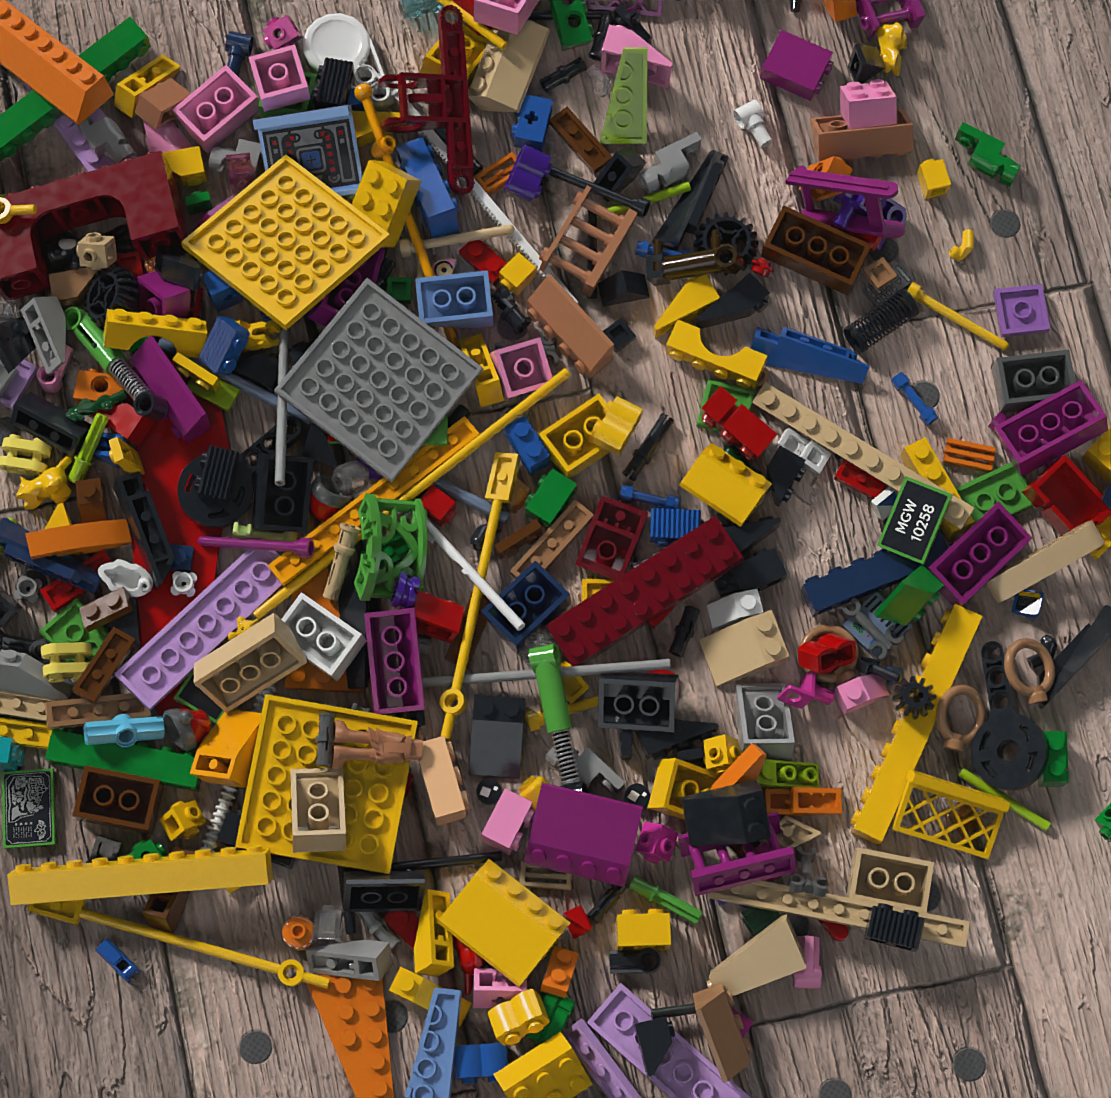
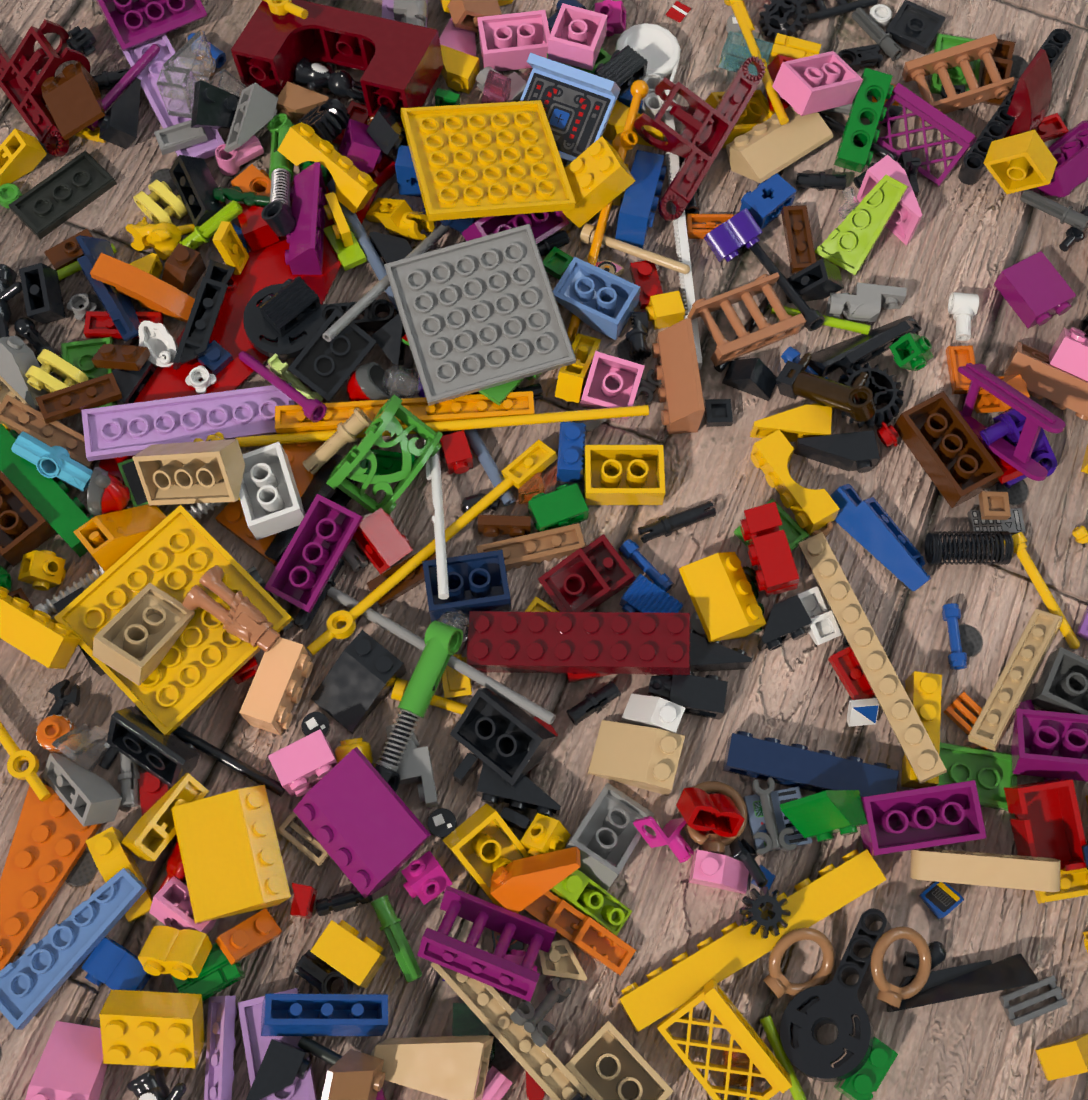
camera: 35 degrees right, 5 degrees down
tan brick [76,232,117,270] -> none
blue brick [197,316,251,375] -> none
dark grey pin [315,713,336,767] -> none
dark purple wheel [390,572,420,609] -> none
yellow brick [591,396,643,456] -> none
black slope [681,779,772,846] -> none
black tile [877,476,953,565] -> none
none -> black bar [45,679,80,718]
none -> blue brick [261,994,388,1036]
none -> green brick [889,332,934,371]
none -> orange tile [946,345,976,394]
none -> tan tile [968,609,1062,751]

